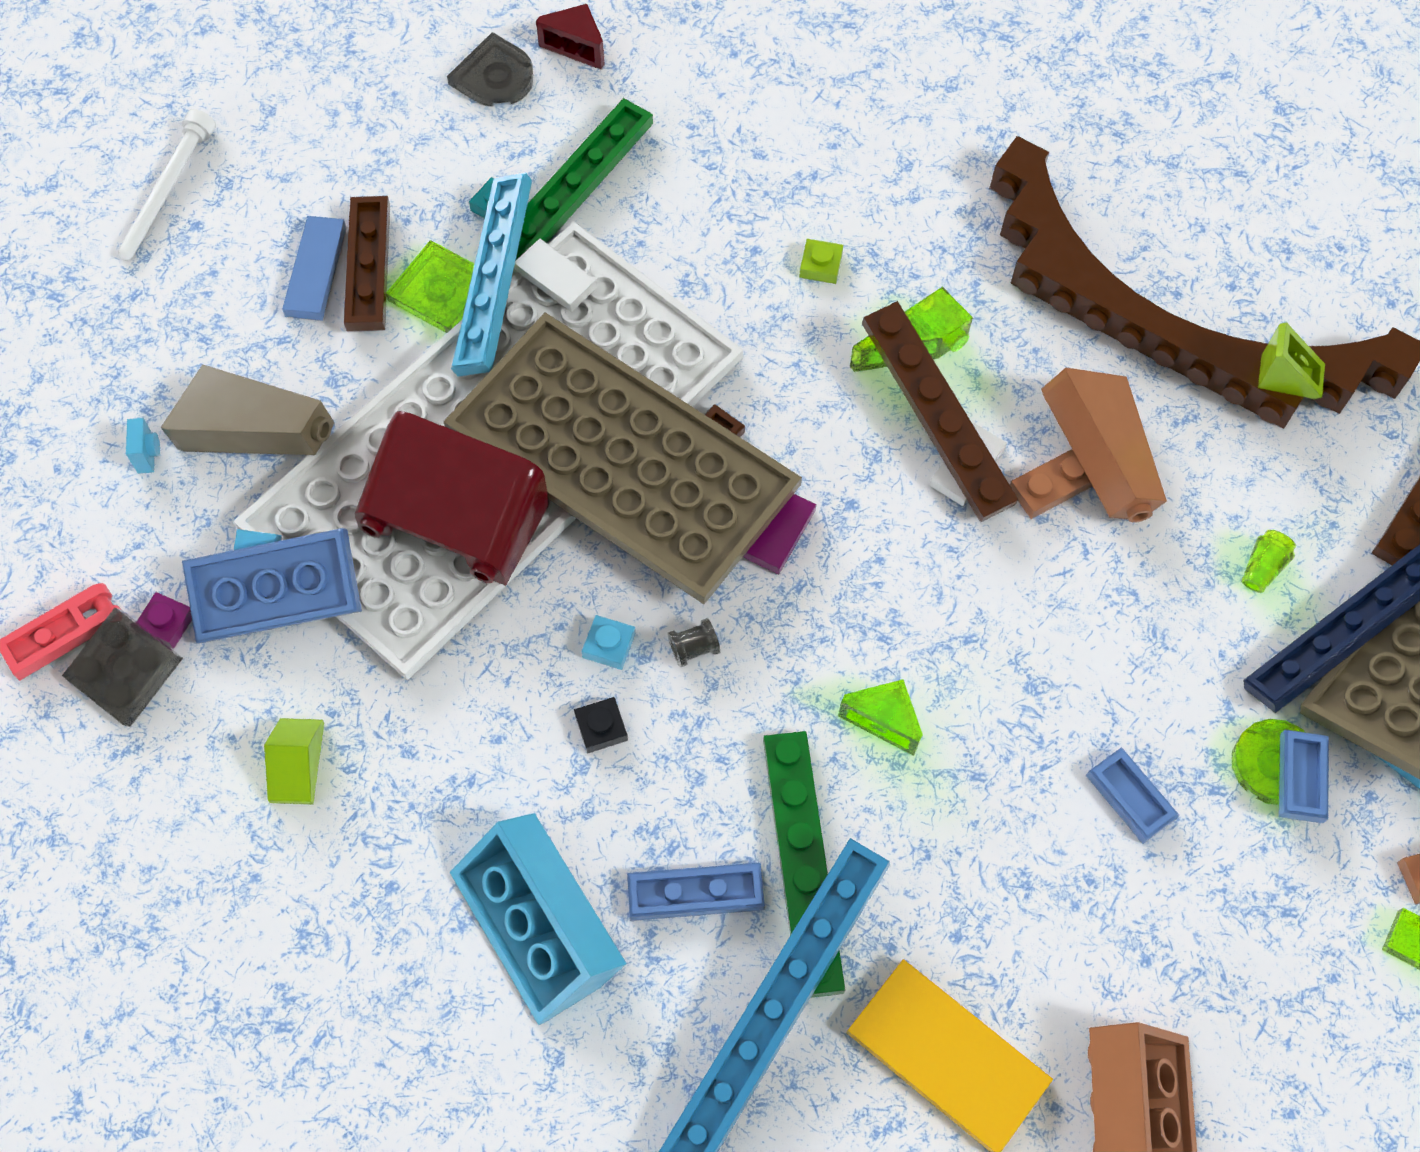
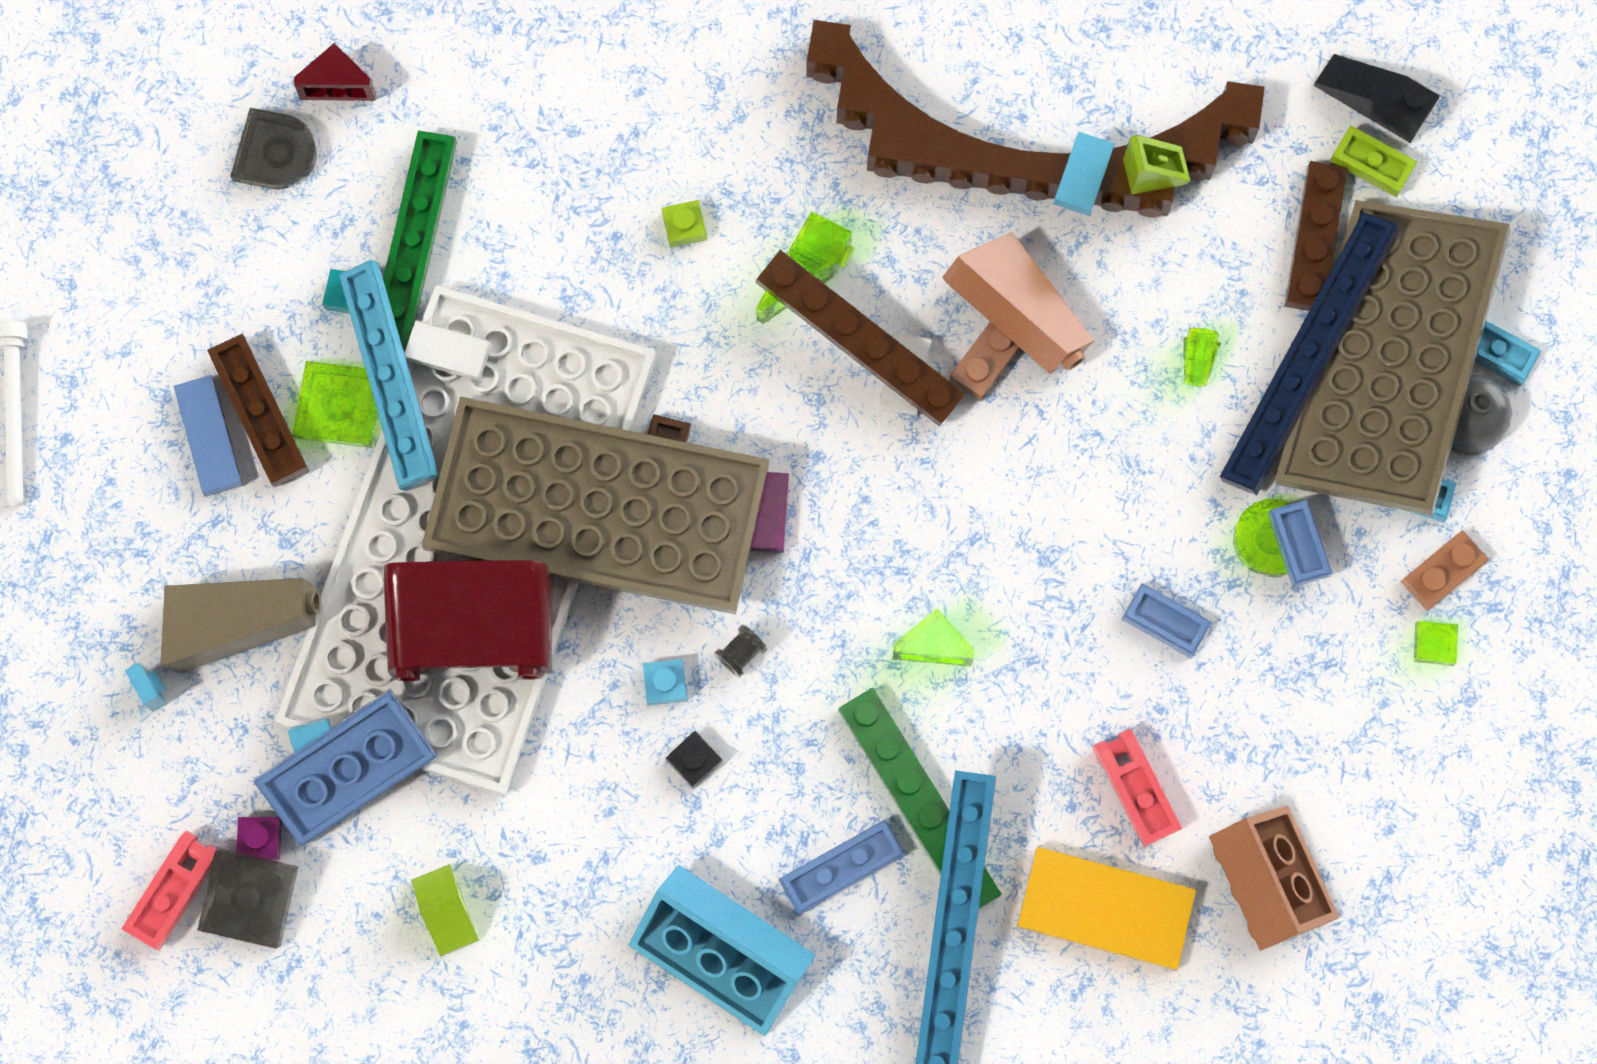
camera: 25 degrees left, 10 degrees up
none -> medium azure tile [1053,131,1115,216]
none -> coral plate [1092,729,1182,848]

